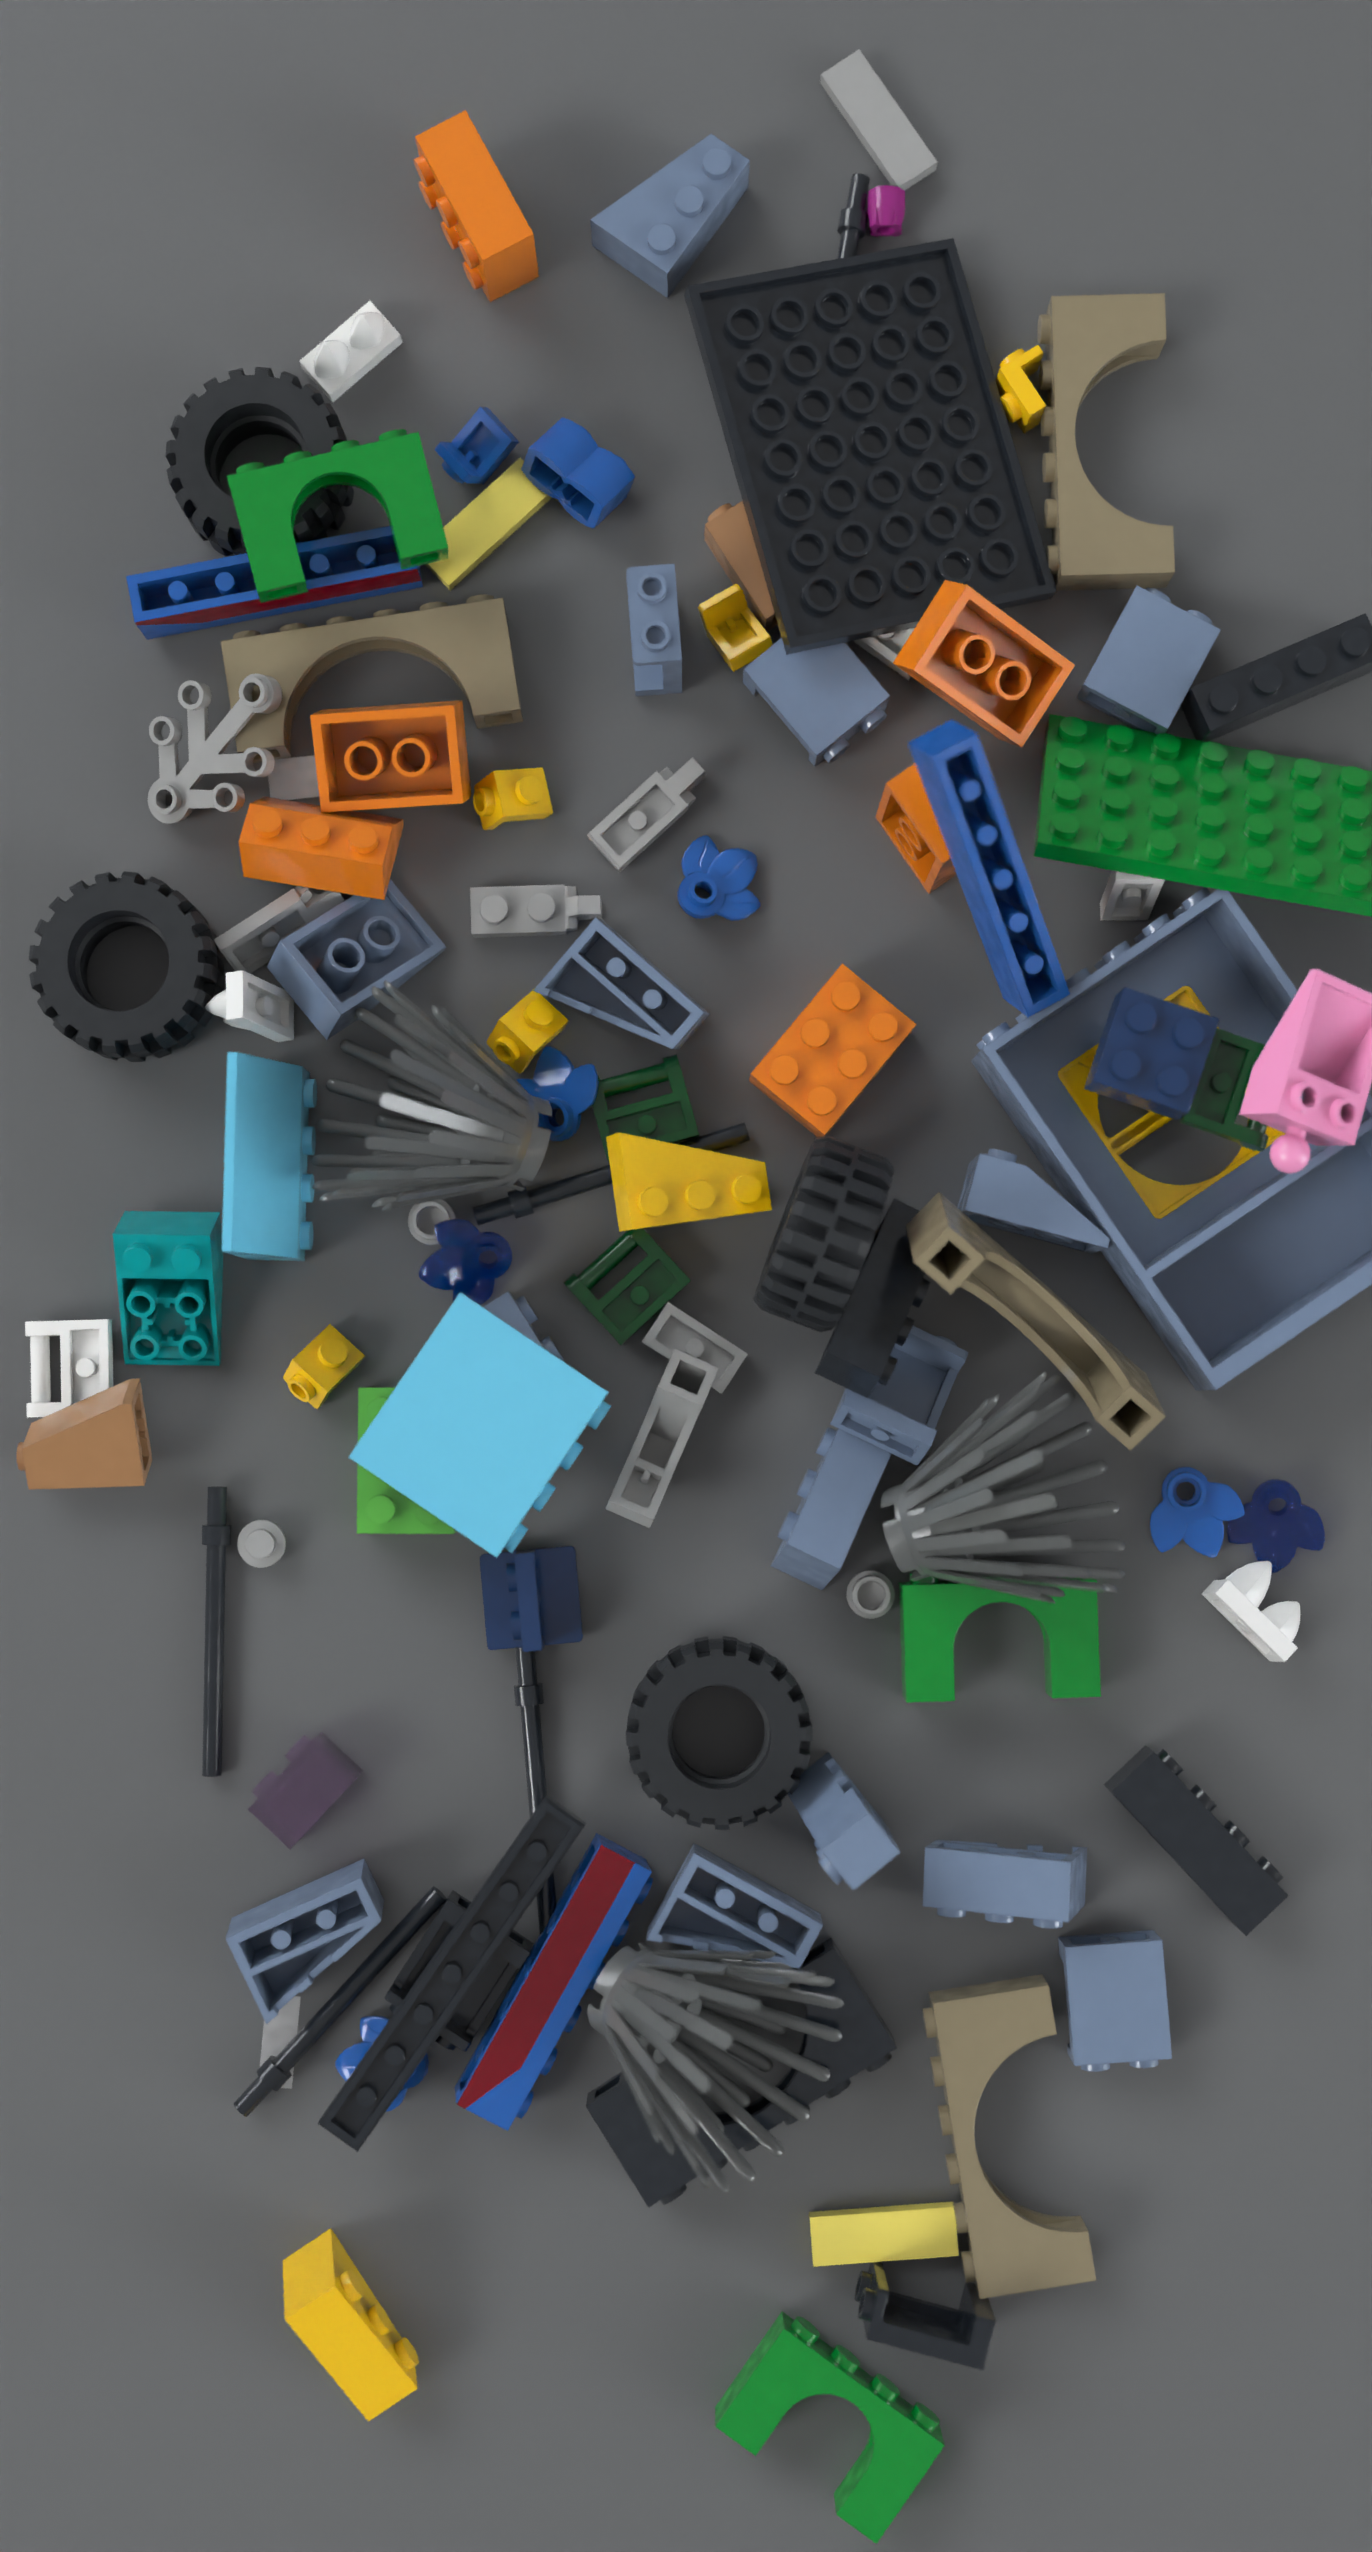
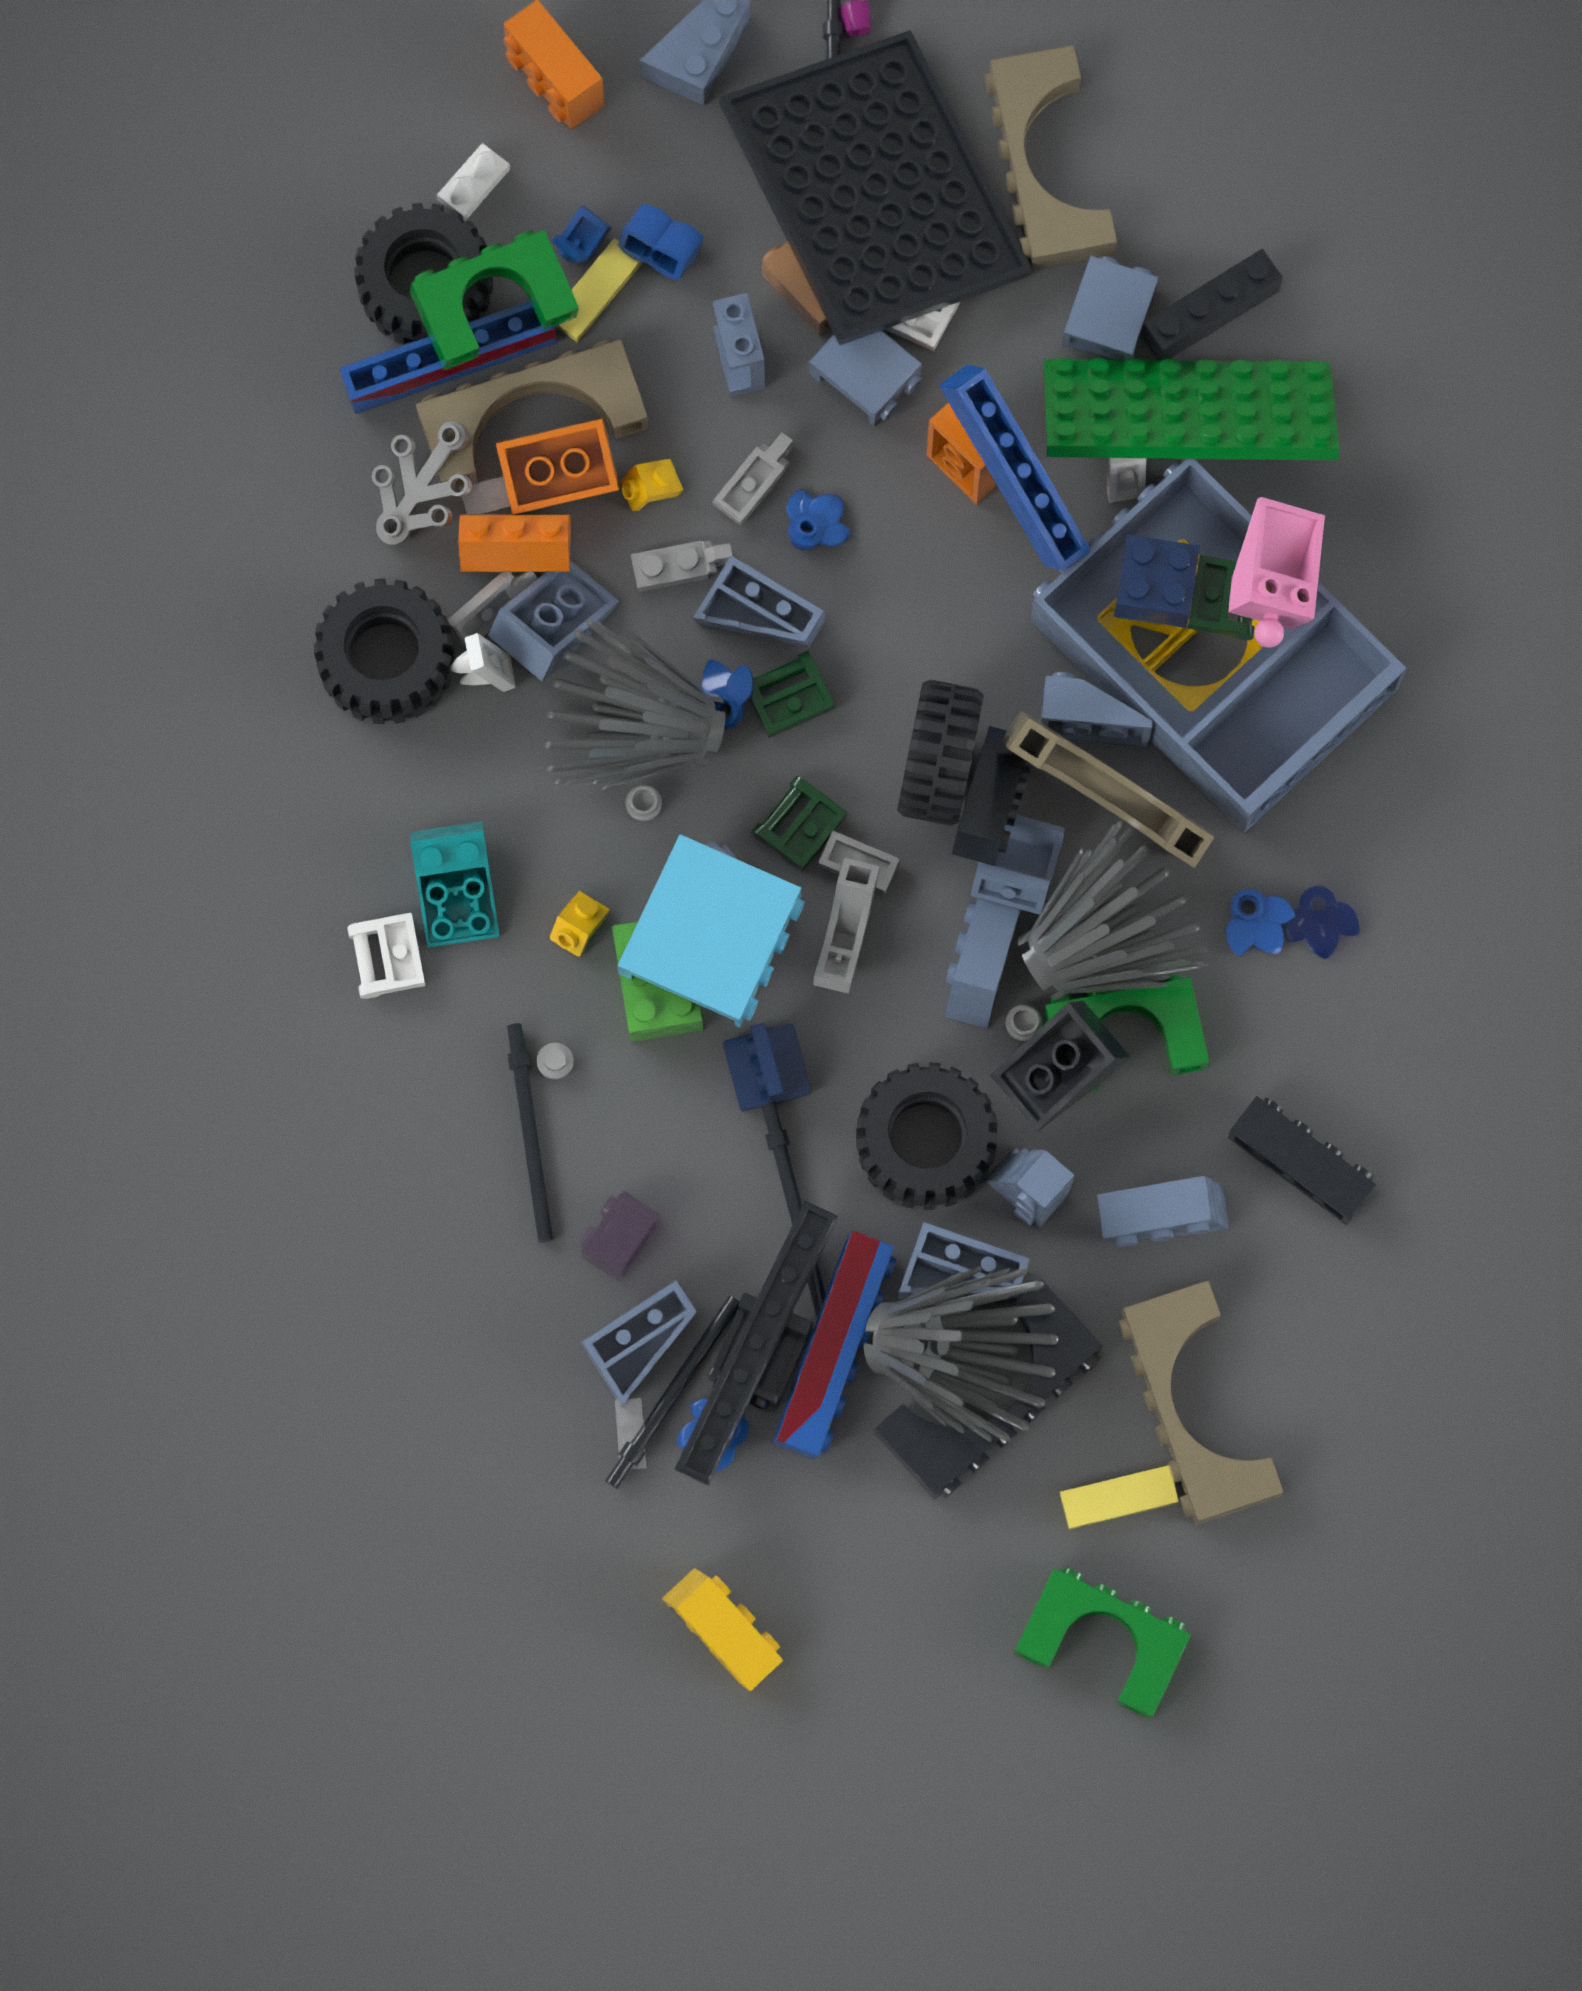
camera: 10 degrees left, 10 degrees down
medium nougat slope [16,1378,153,1490] -> none
medium azure slope [222,1052,317,1261] -> none
clear blue plate [419,1219,512,1305] -> none
black bar [473,1123,750,1226] -> none
yellow bracket [486,988,569,1074] -> none
yellow wedge [606,1132,772,1232] -> none
yellow bracket [698,584,773,672] -> none
orange brick [749,963,917,1137] -> none
black panel [855,2262,996,2371] -> none
orange brick [893,580,1075,748] -> none
yellow bracket [996,345,1046,433] -> none
sand blue panel [1058,1930,1172,2072] -> none
white tile [1202,1561,1301,1662] -> none
none -> black slope [990,1000,1130,1132]

